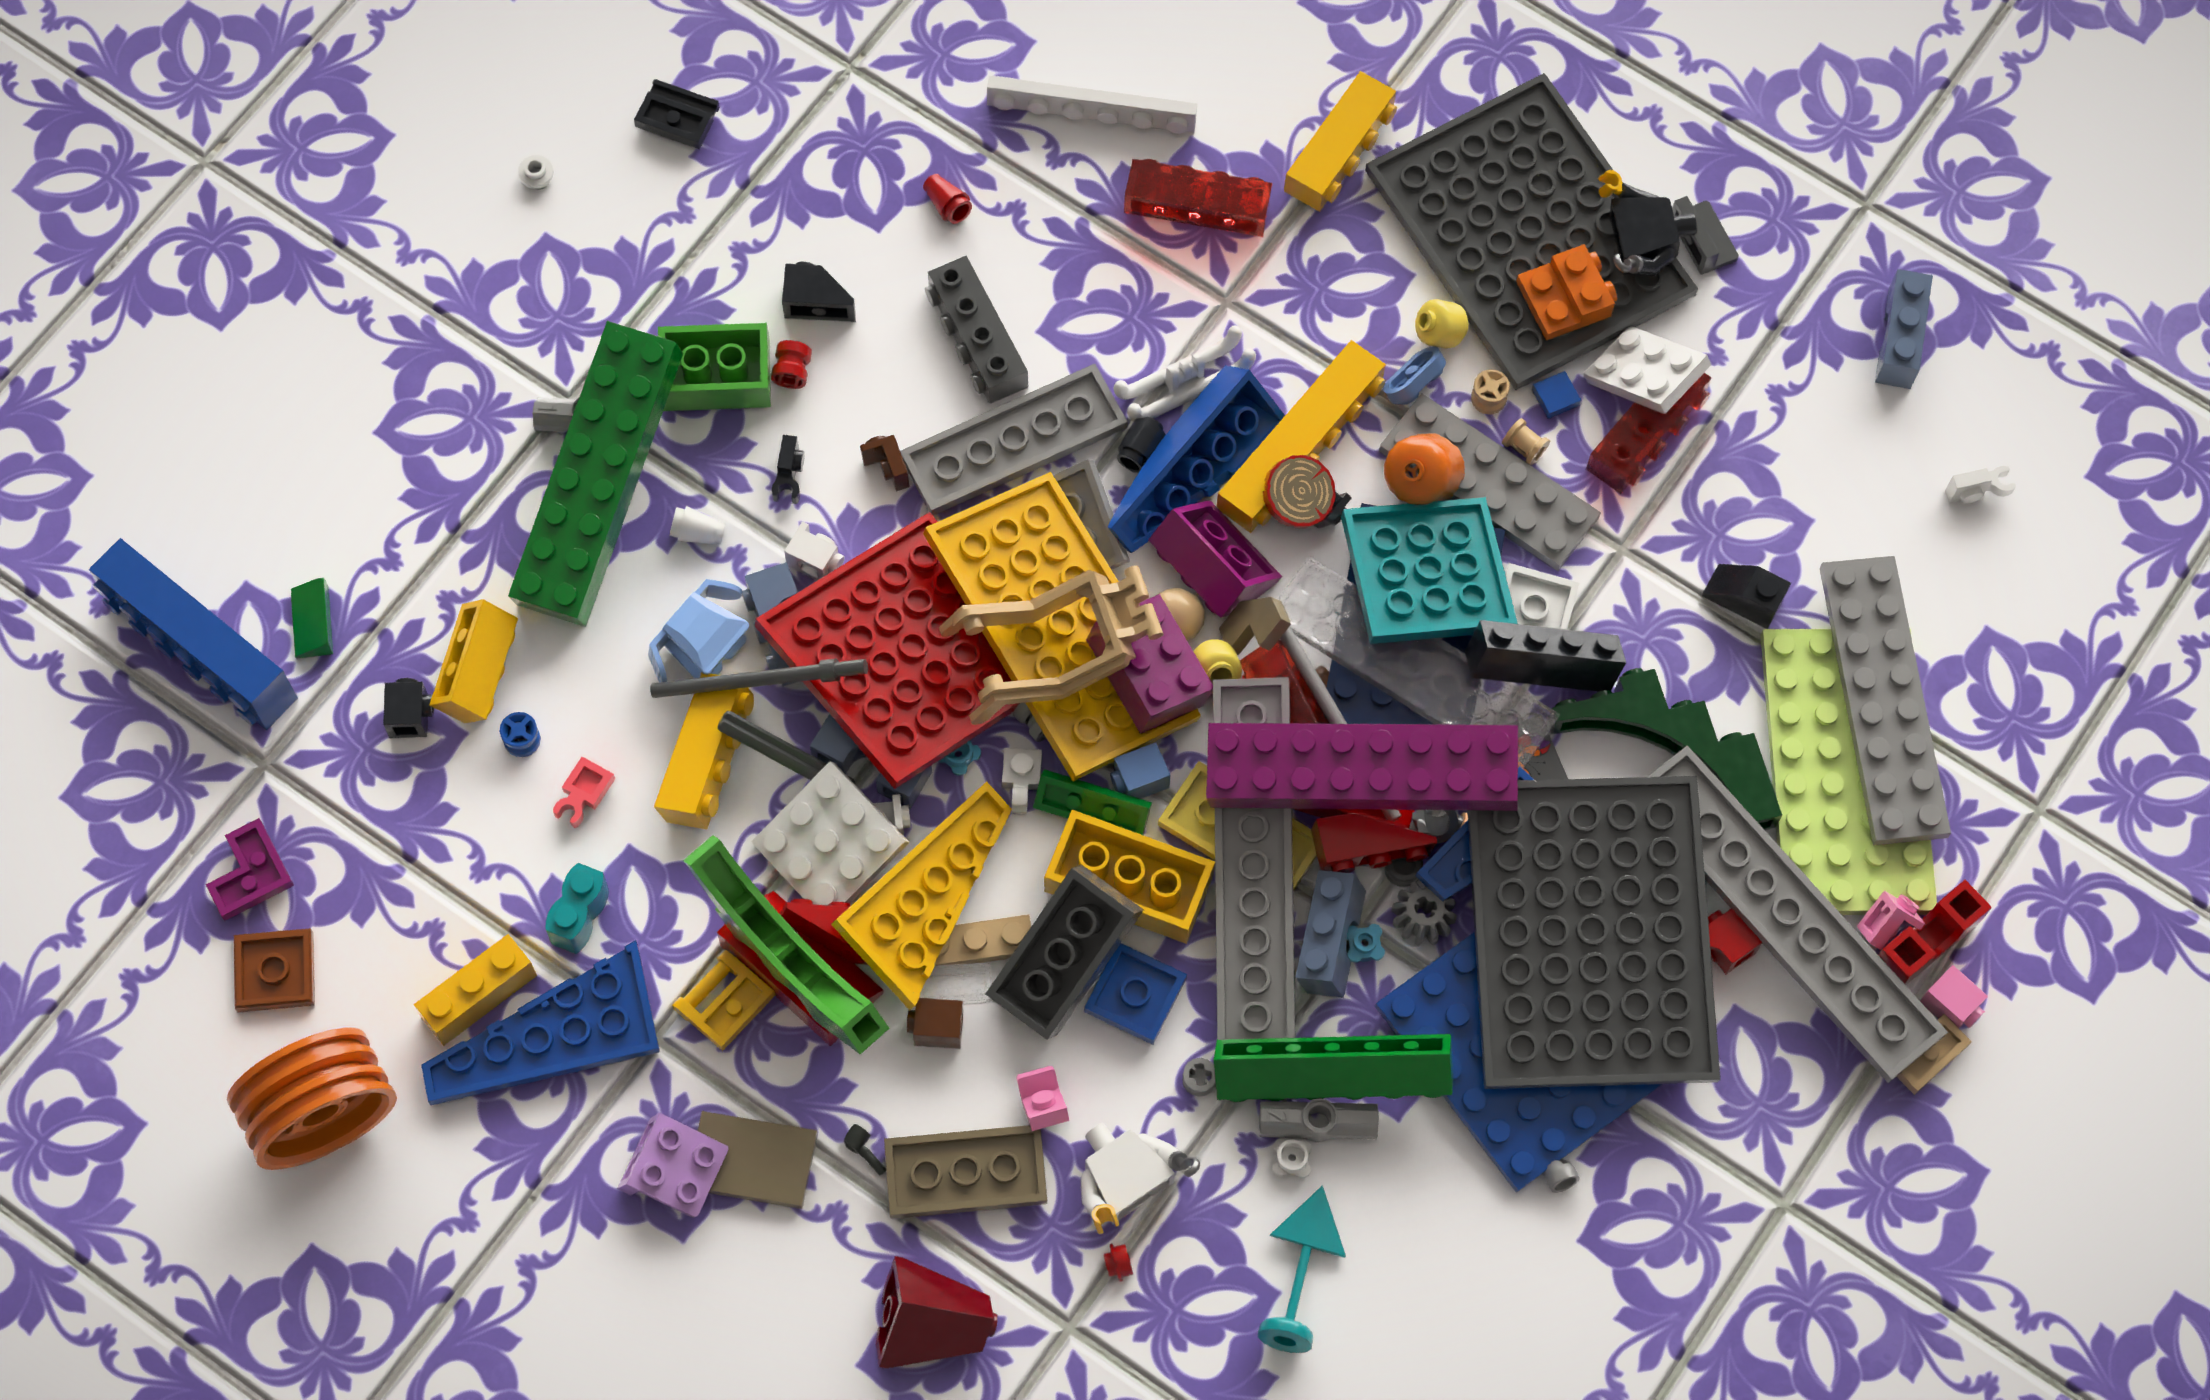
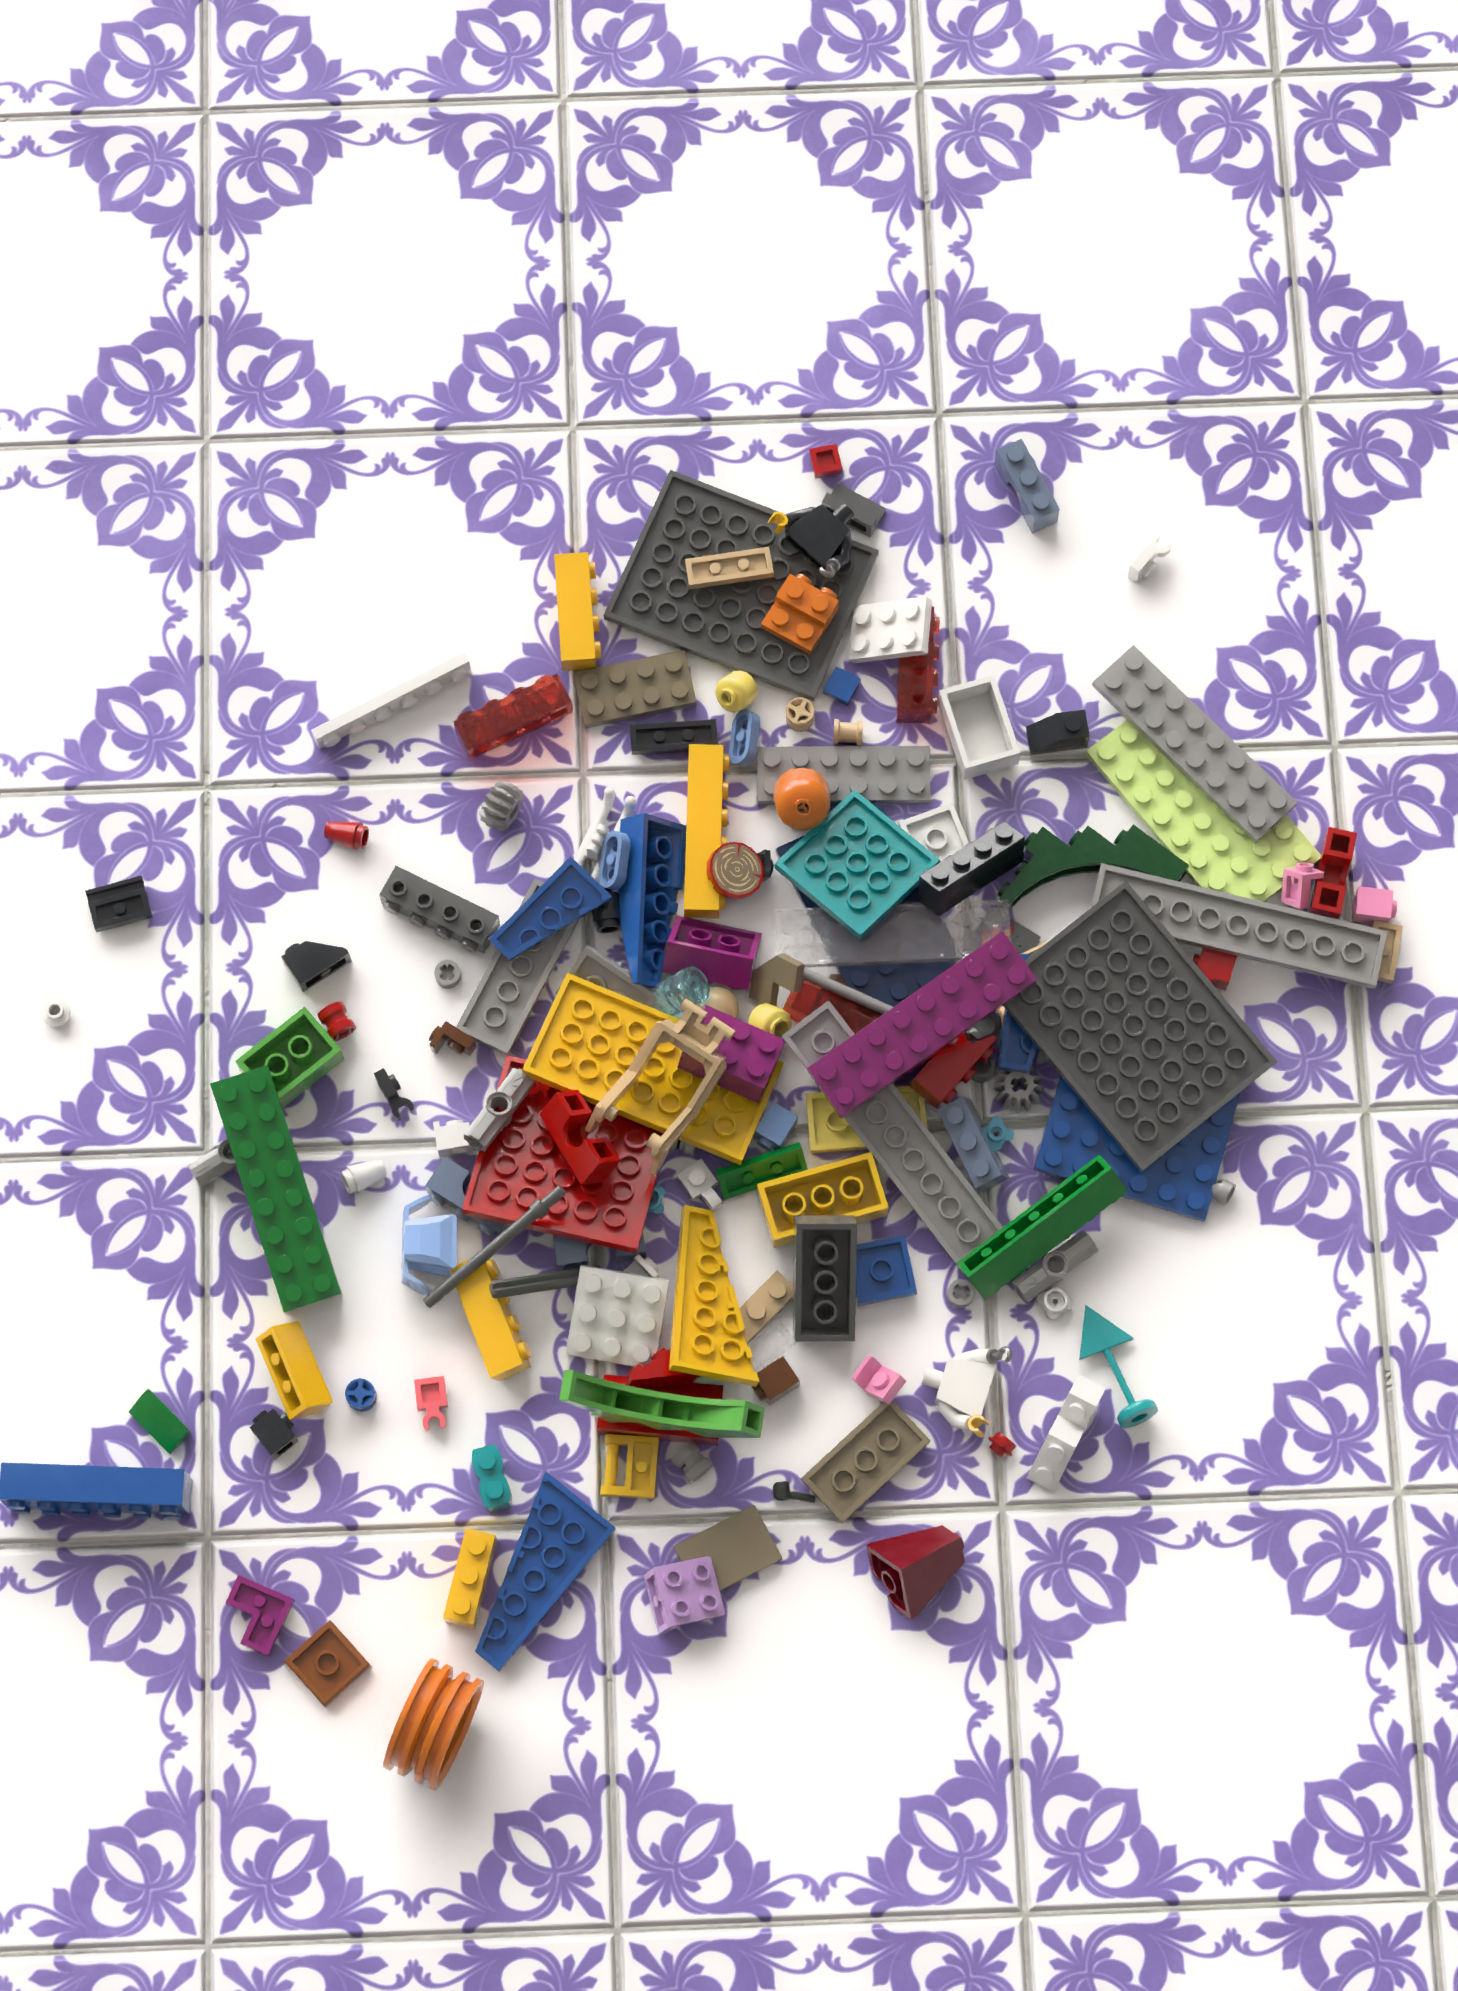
camera: 35 degrees left, 5 degrees up
none -> light grey bush [434,960,461,989]
none -> light grey piece [464,1068,535,1151]
none -> light grey gear [479,780,524,831]
none -> blue wing [488,856,613,961]
none -> red arch [539,1090,621,1185]
none -> dark tan plate [573,650,697,729]
none -> medium blue plate [598,831,631,890]
none -> black plate [630,719,718,755]
none -> clear light blue wheel [654,966,710,1016]
none -> light grey wheel [671,1441,713,1484]
none -> tan plate [685,547,774,590]
none -> red plate [809,443,843,479]
none -> white piece [937,675,1021,780]
none -> white arch [1027,1375,1106,1492]

